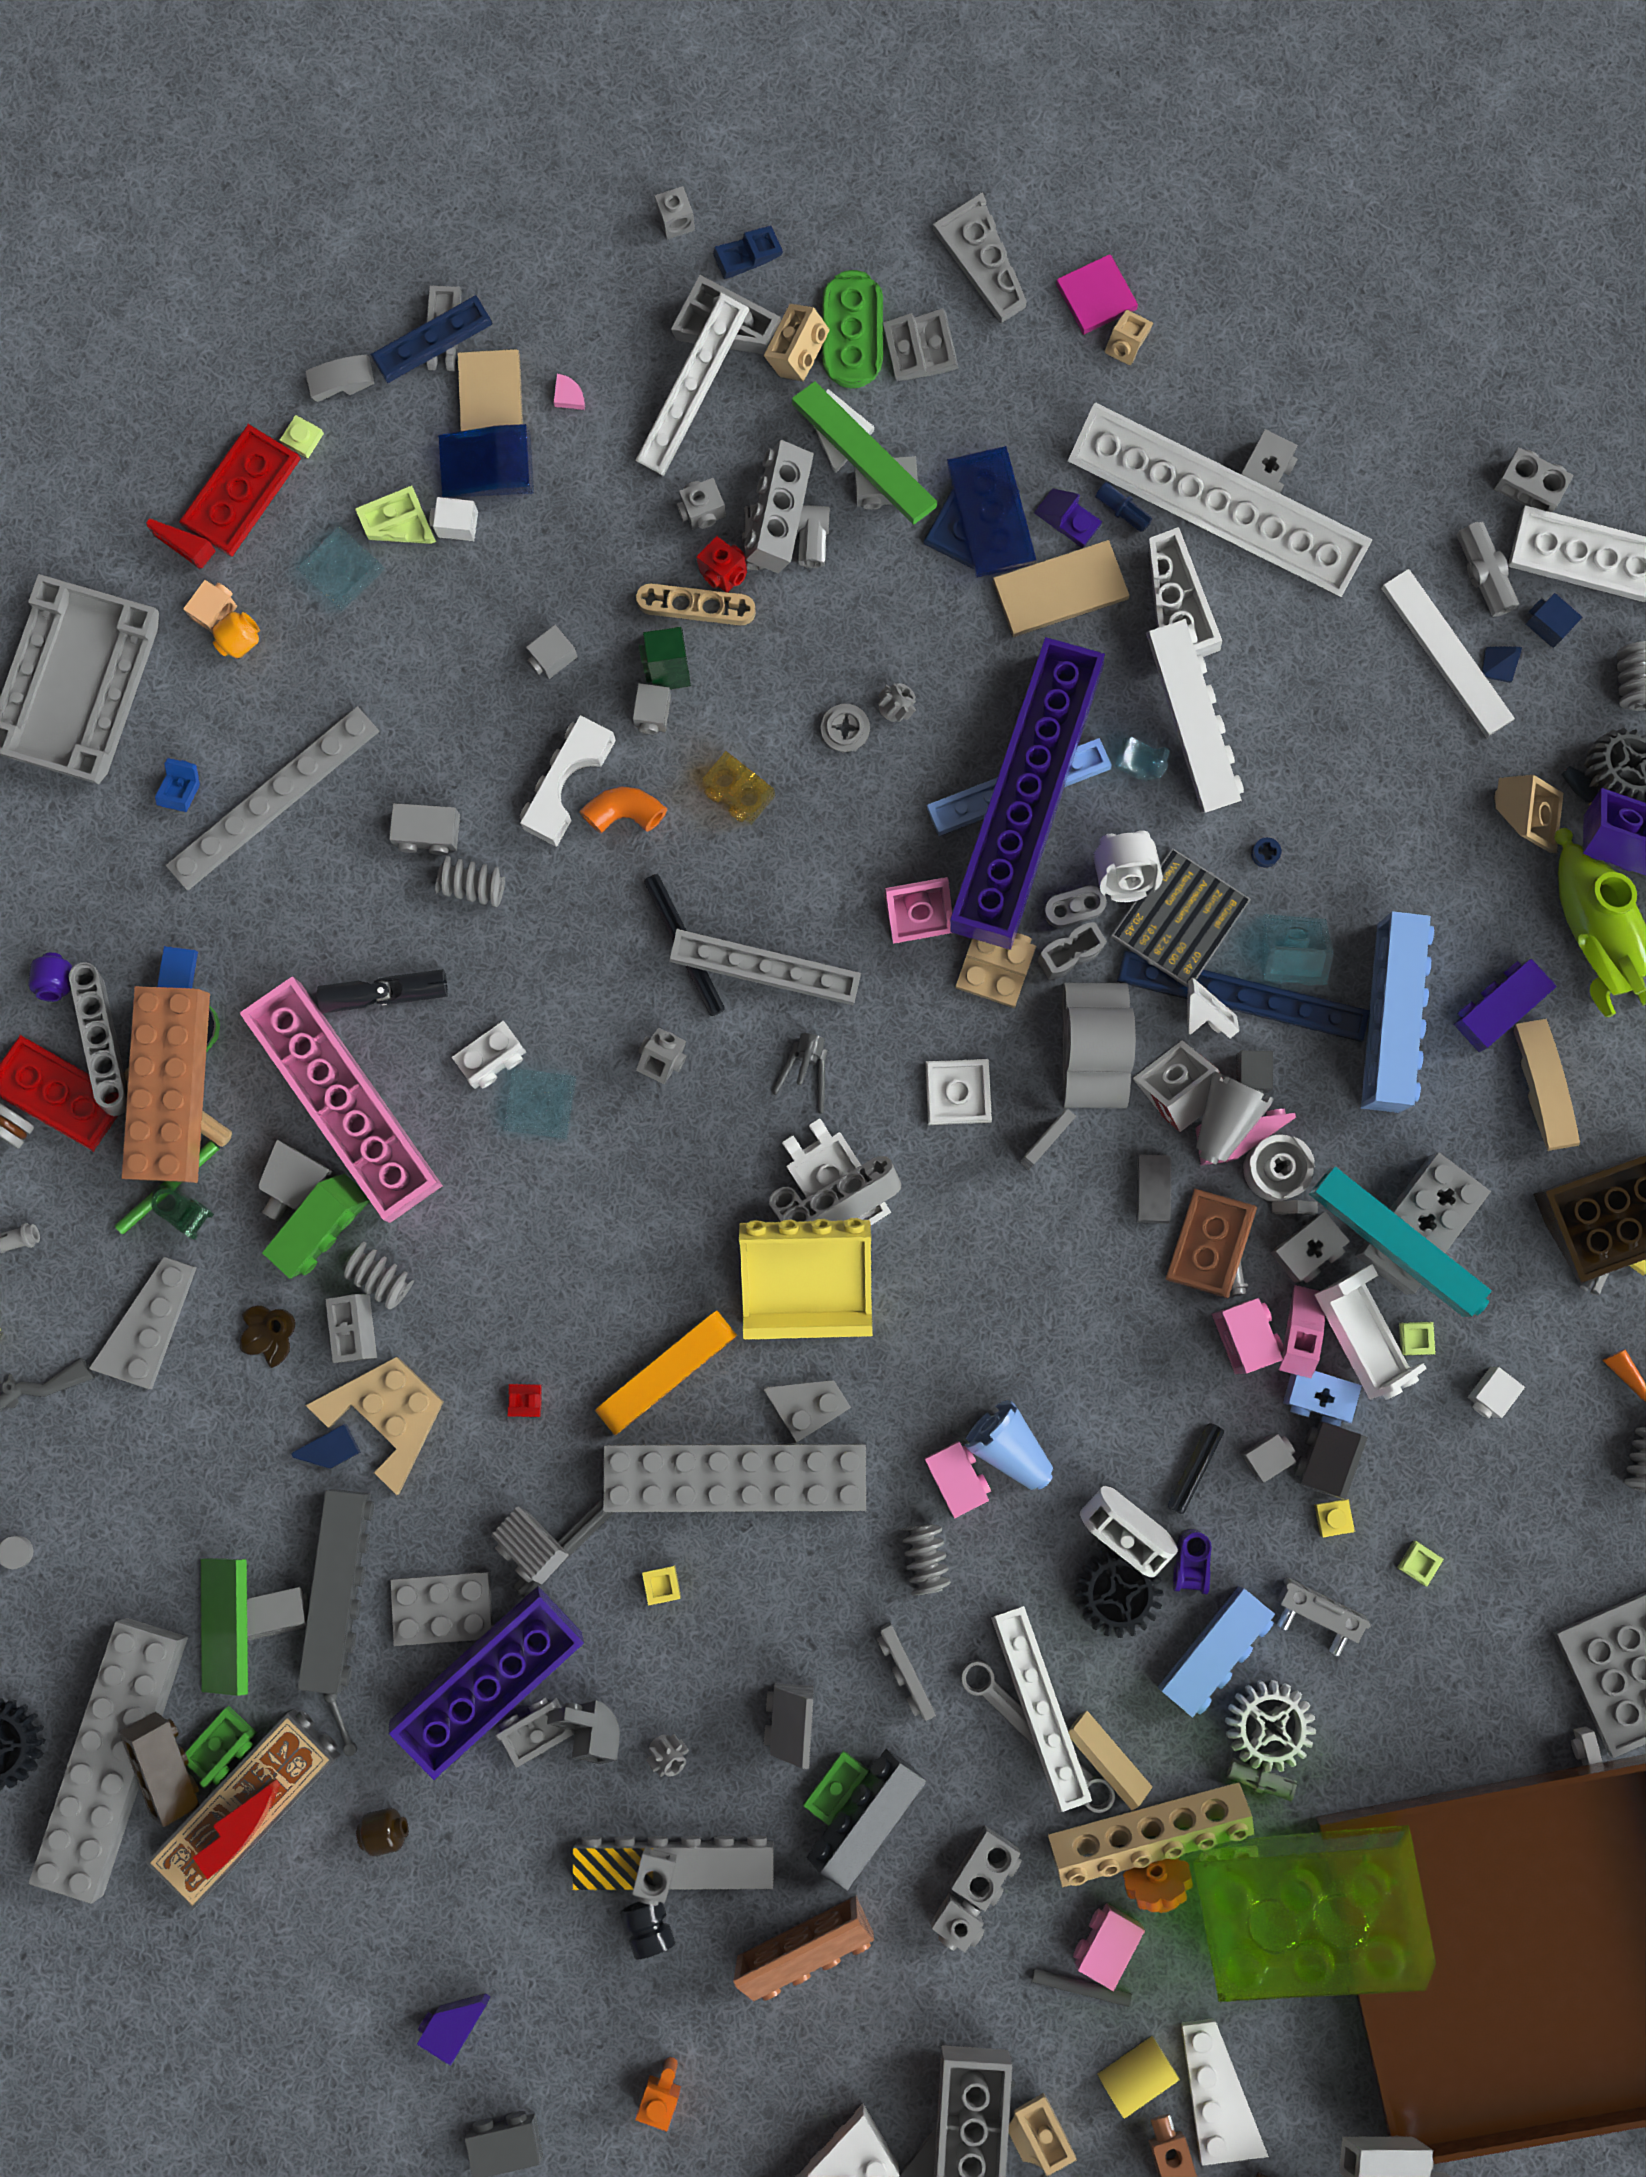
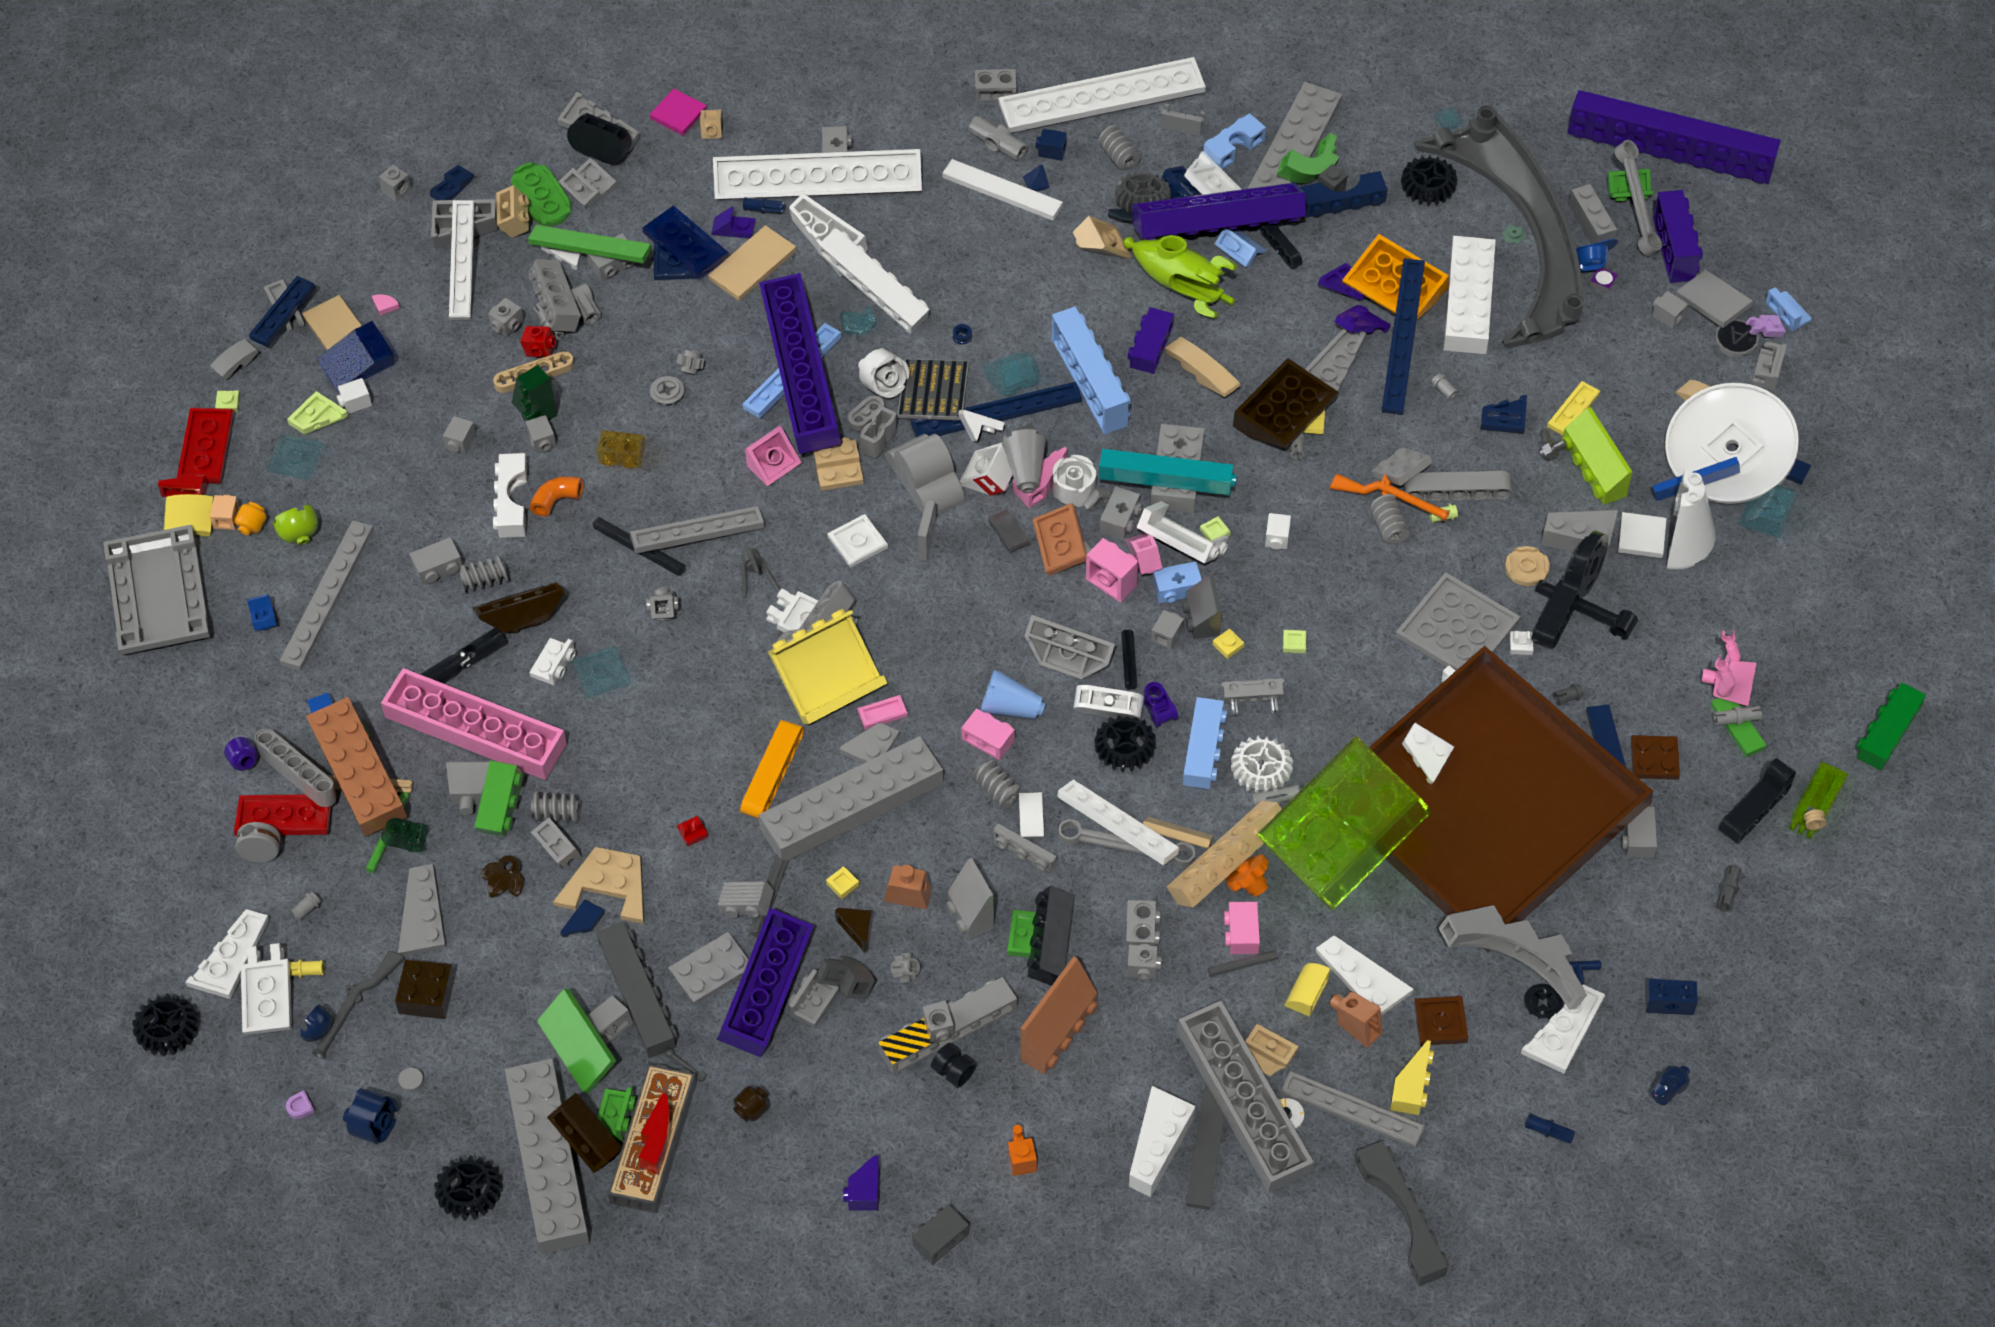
camera: 30 degrees left, 25 degrees down
none -> light yellow slope [164,494,213,536]
none -> lime cylinder [272,505,318,545]
none -> dark brown brick [395,959,455,1019]
none -> dark brown wedge [472,582,564,633]
none -> black brick [567,113,632,164]
none -> dark brown slope [835,908,872,953]
none -> bright pink tile [857,695,908,730]
none -> nougat torso [884,865,932,910]
none -> white slope [1019,792,1044,838]
none -> light grey wedge [1024,615,1116,679]
none -> white wing [1402,723,1454,784]

